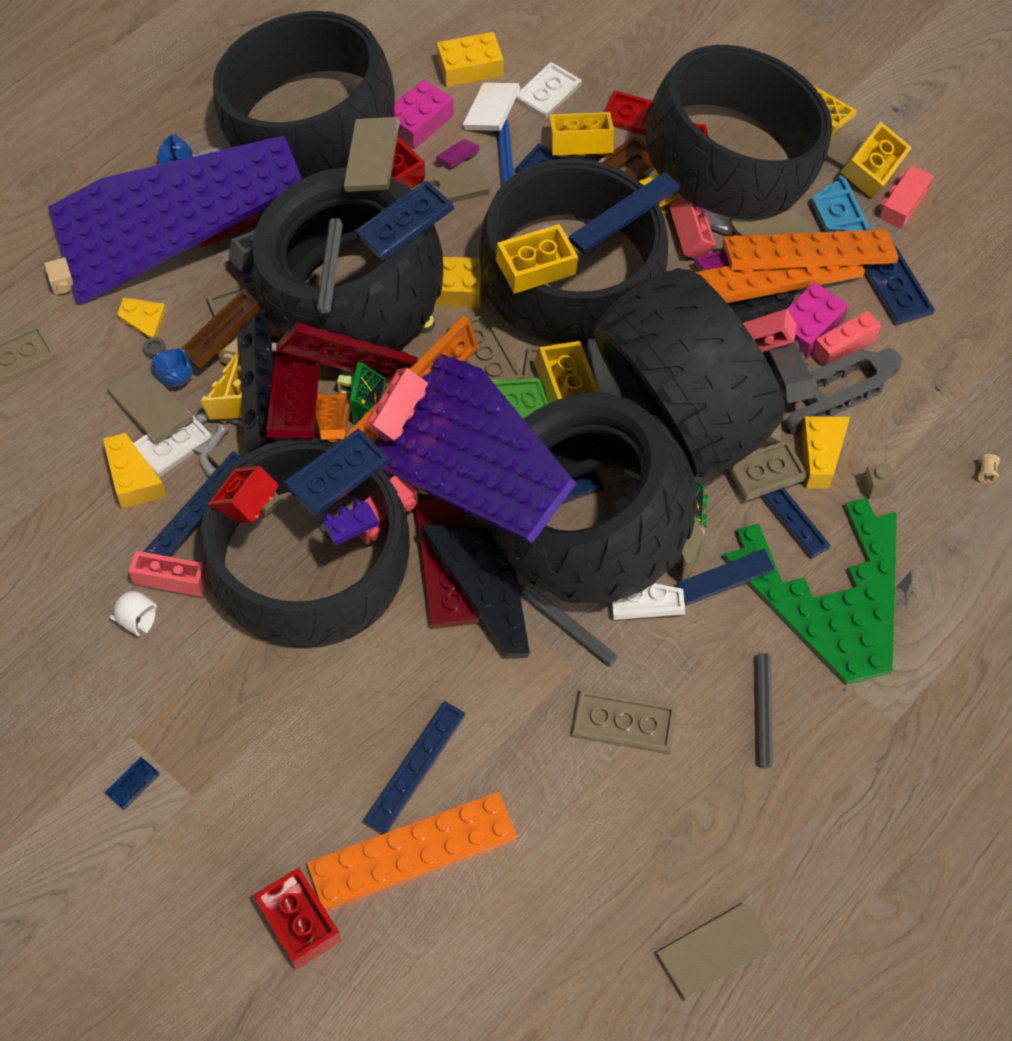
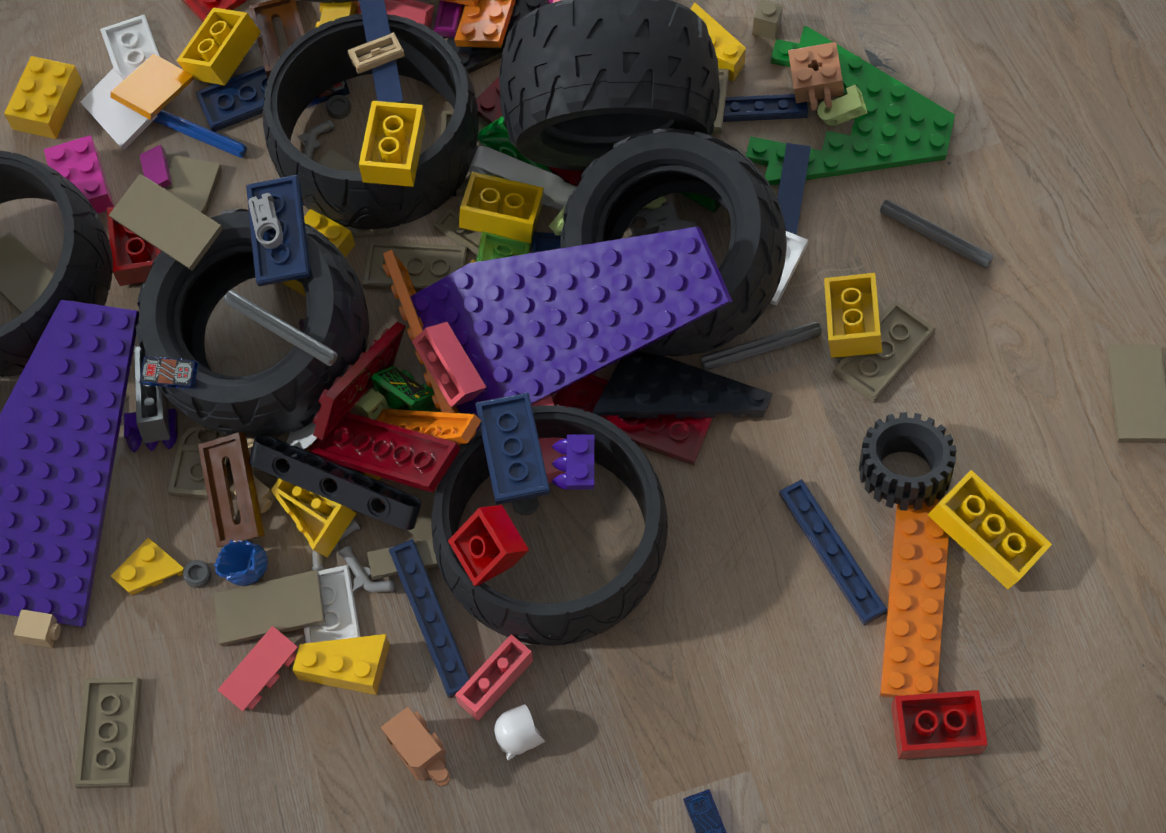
camera: 55 degrees left, 5 degrees up
none -> light orange tile [110,54,193,120]
none -> tile [139,356,198,389]
none -> coral brick [218,626,299,711]
none -> light grey piece [248,193,283,249]
none -> tan tile [348,33,404,74]
none -> nougat hinge [381,707,451,788]
none -> nougat hinge [788,42,844,111]
none -> yellowish green leg [817,85,868,126]
none -> yellow brick [824,273,883,358]
none -> black tyre [859,412,957,511]
none -> yellow brick [928,470,1052,590]

